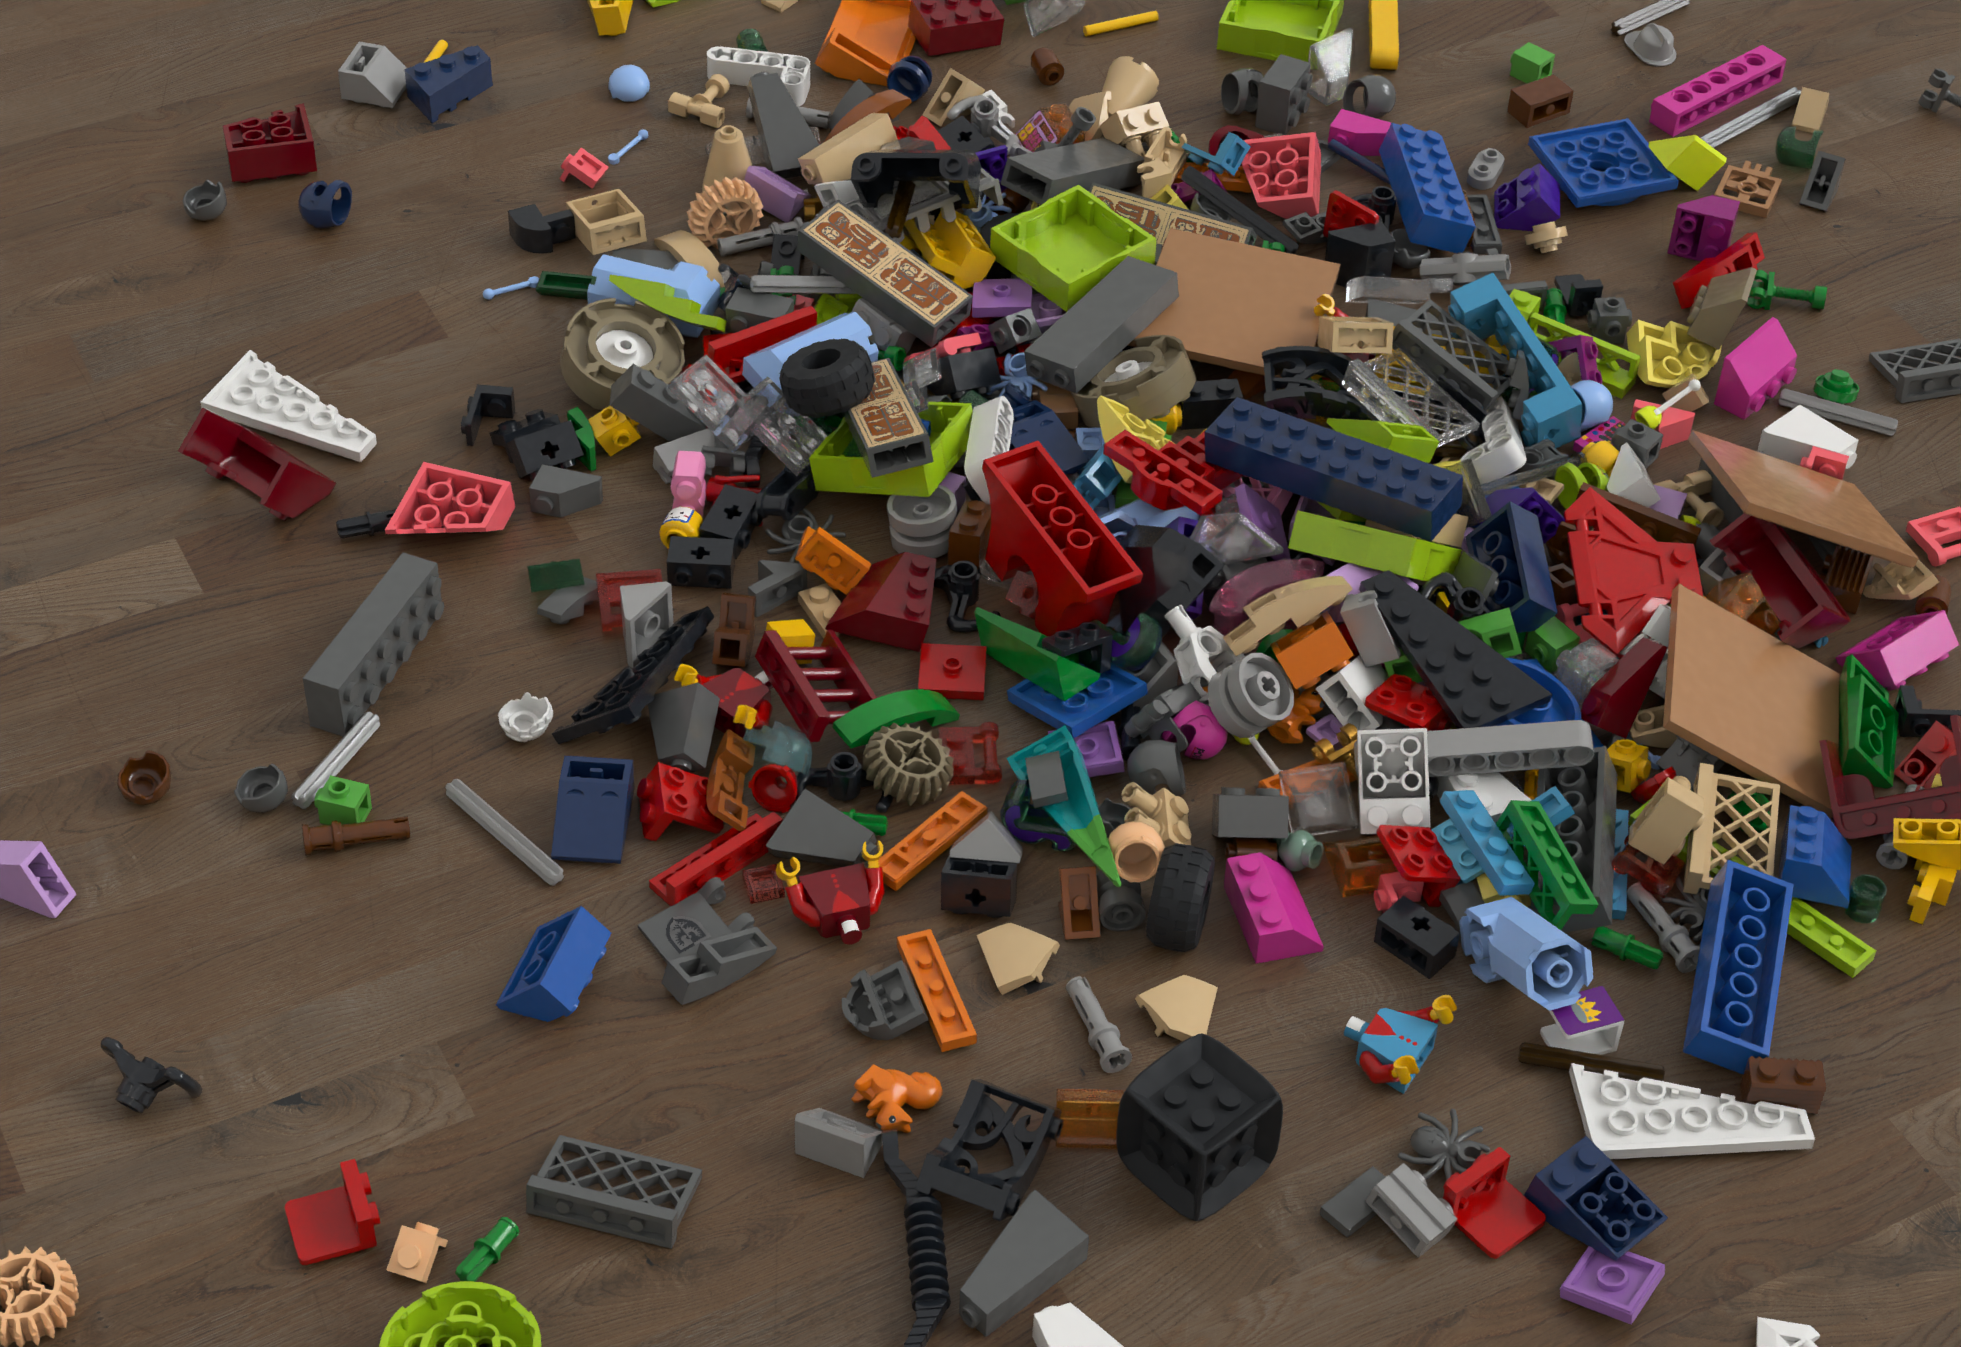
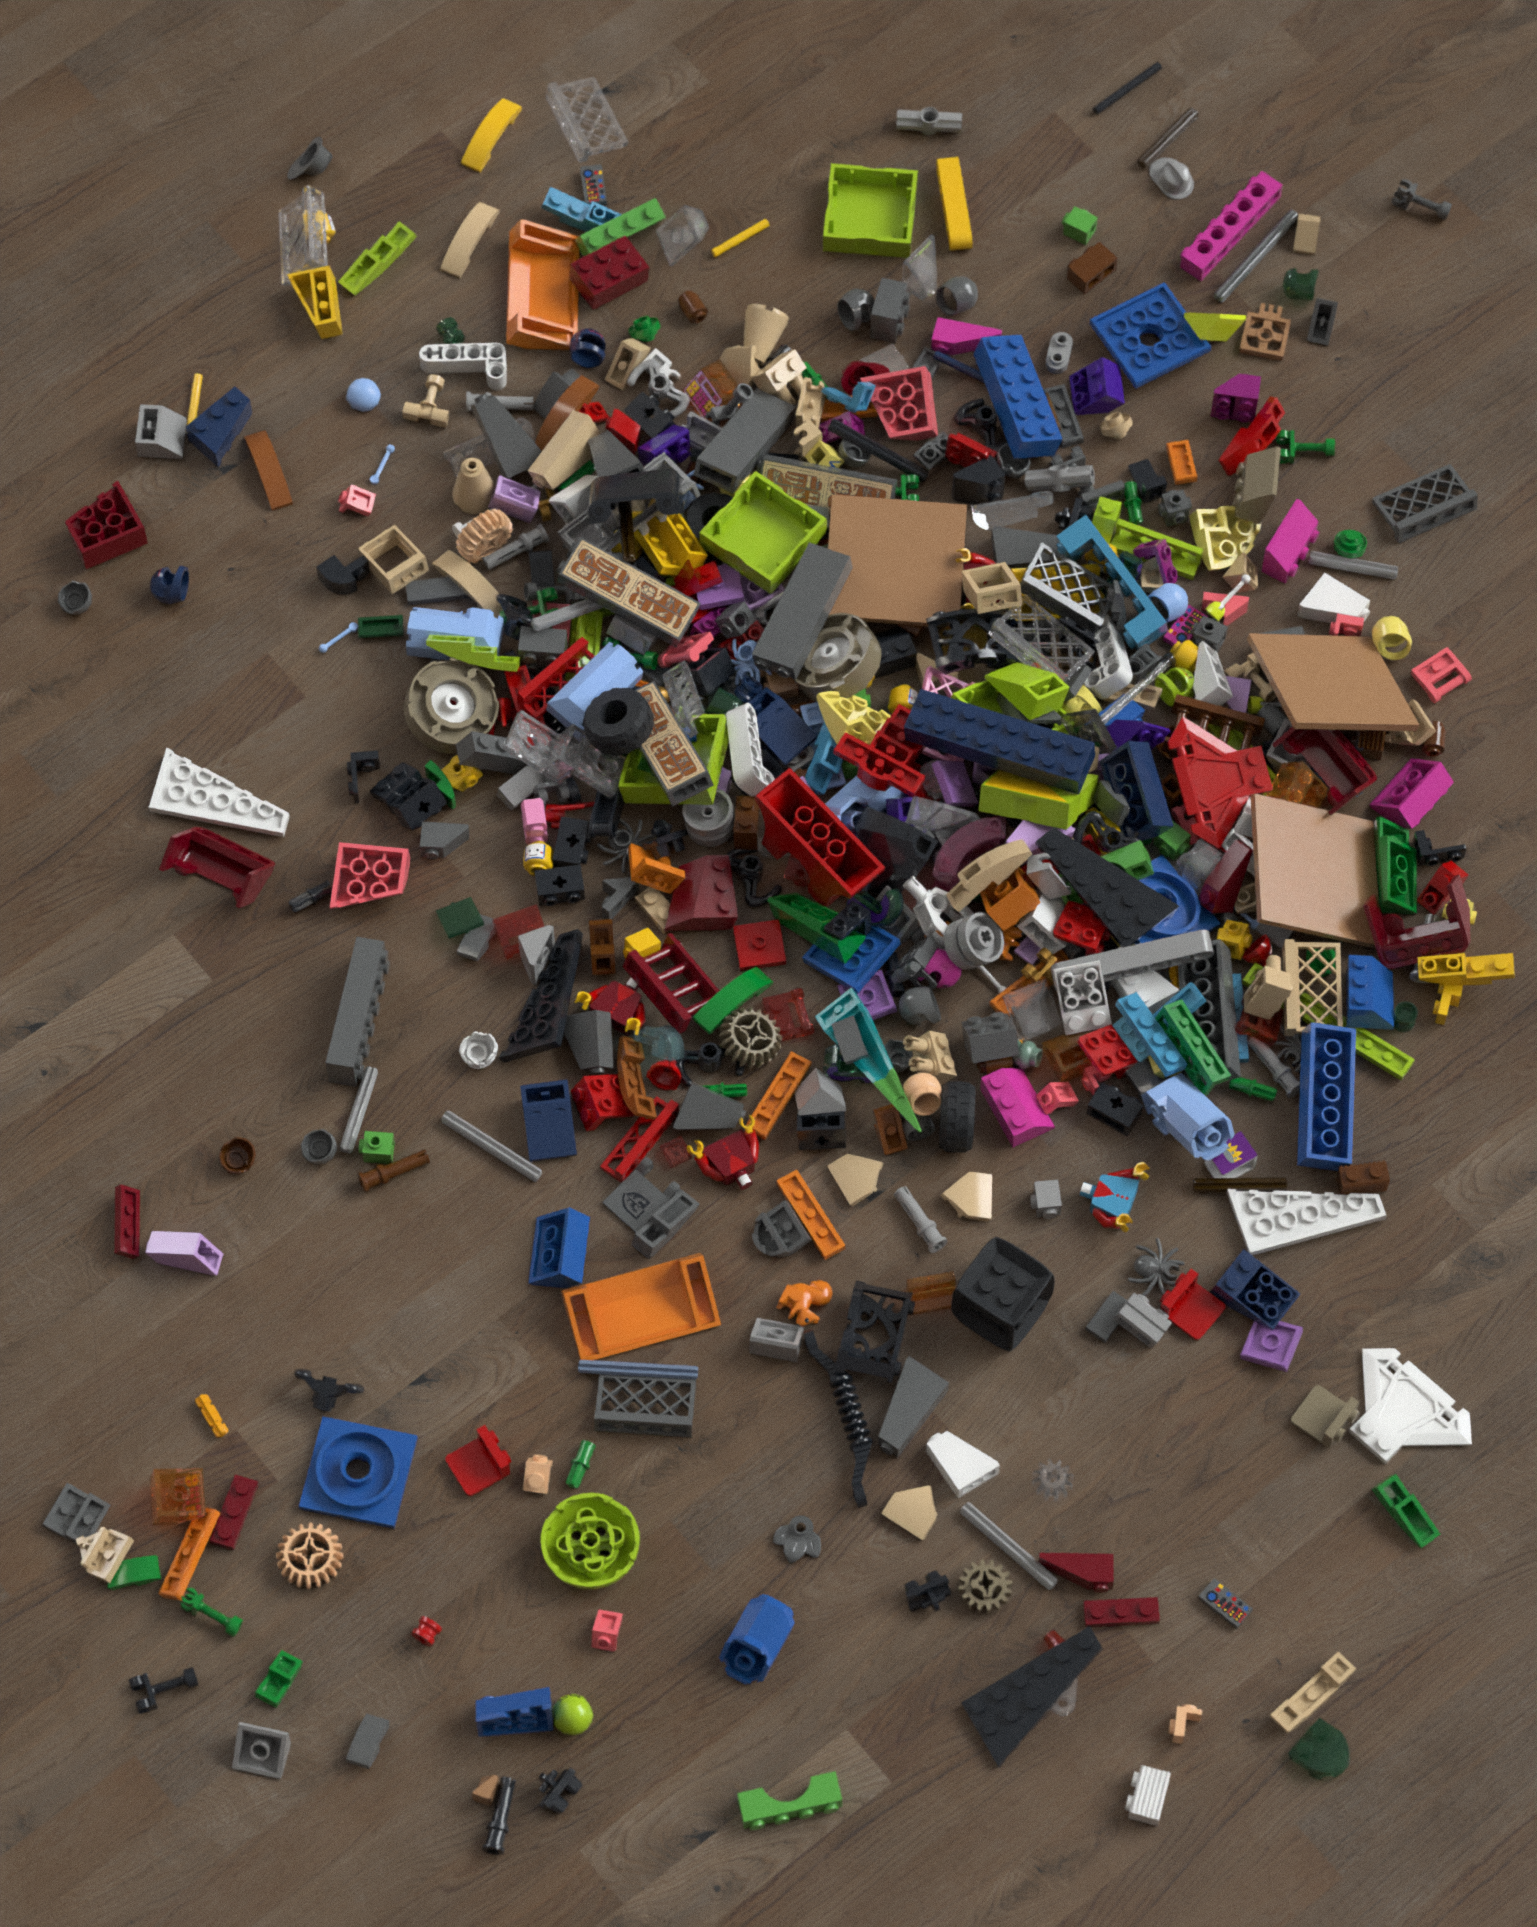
camera: 10 degrees left, 20 degrees up
none -> dark orange slope [244,430,293,511]
none -> blue piece [299,1416,418,1529]
none -> orange slope [561,1253,721,1360]
none -> sand blue axle [578,1360,698,1379]
none -> green plate [628,316,661,343]
none -> black hips [642,819,688,860]
none -> red slope [674,559,723,596]
none -> light grey brick [1030,1180,1062,1219]
none -> coral bracket [1036,1082,1079,1115]
none -> dark grey tile [1063,665,1091,703]
none -> orange plate [1166,440,1197,485]
none -> light yellow helmet [1372,616,1412,660]

